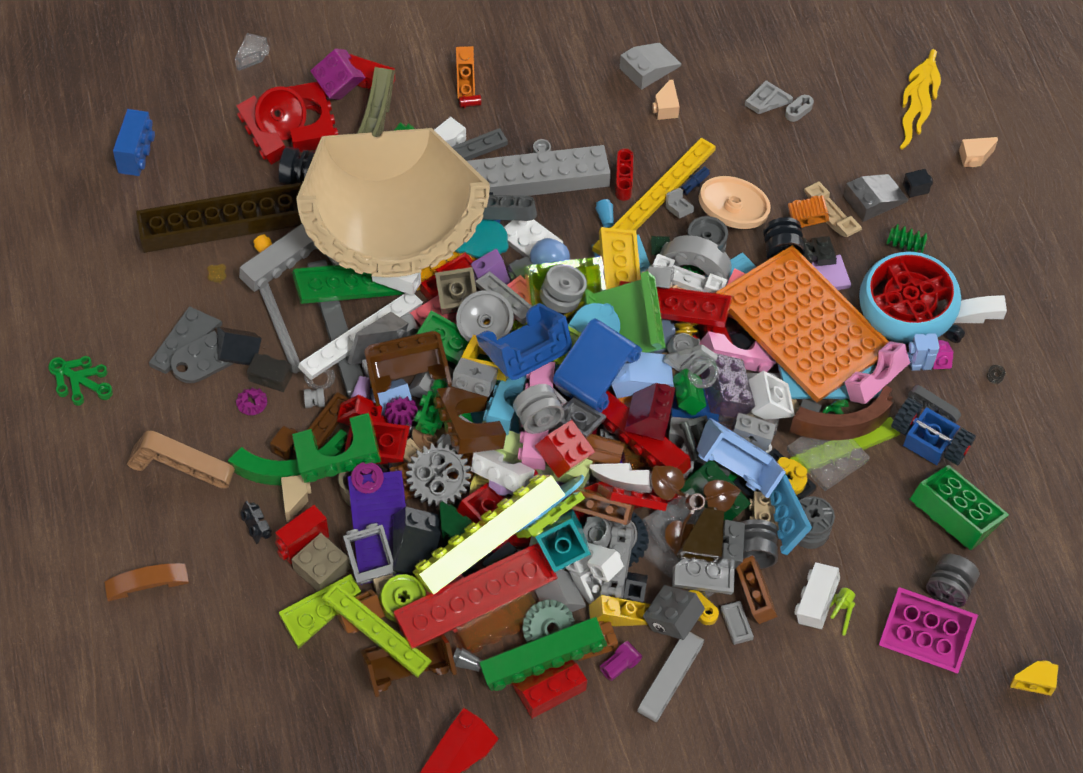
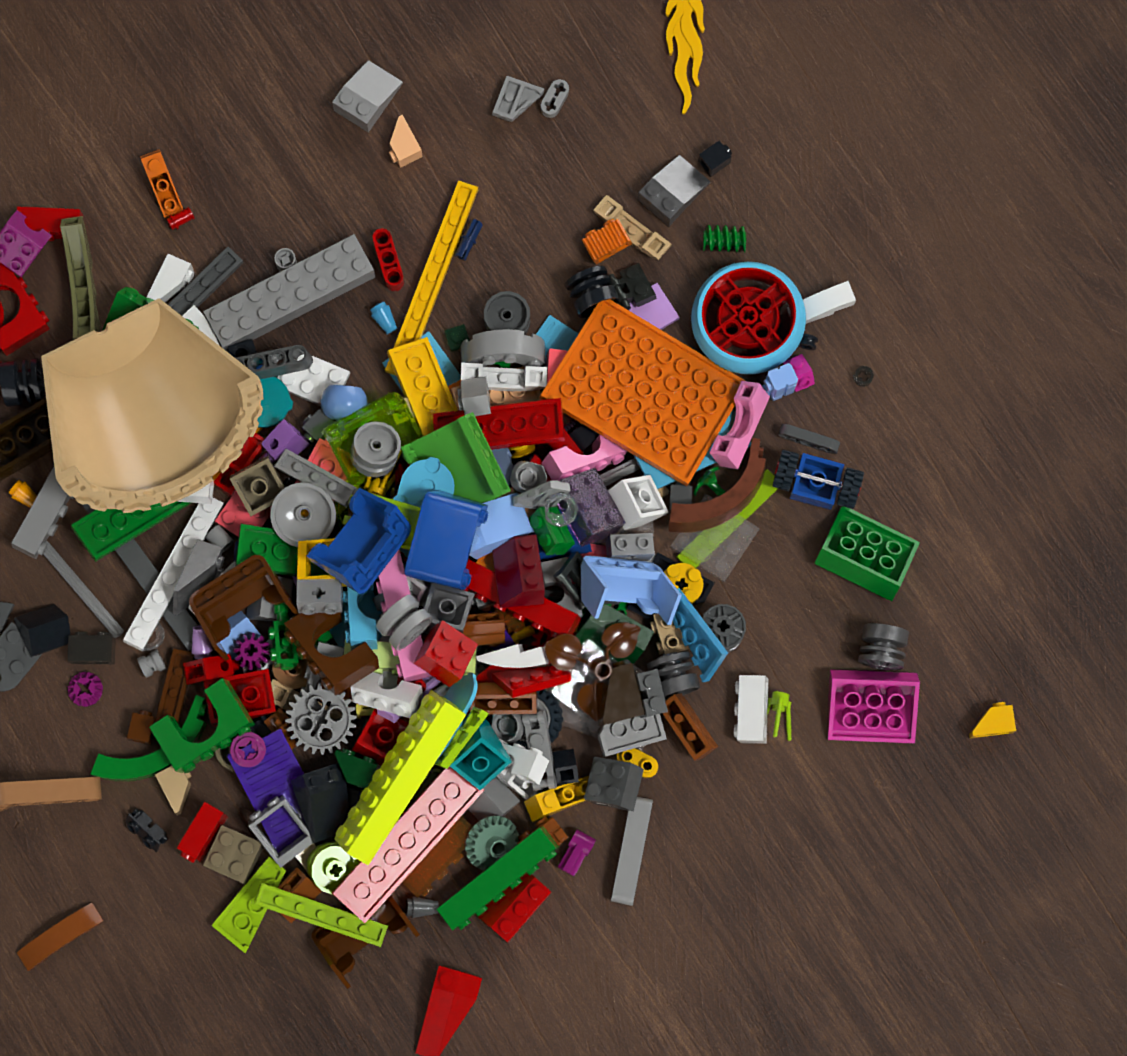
camera: 20 degrees left, 20 degrees up
light grey bracket [666,188,694,218] -> none
light nougat dish [699,176,771,229] -> none
light grey tile [720,601,754,645] -> none
light nougat slope [959,137,998,167] -> none

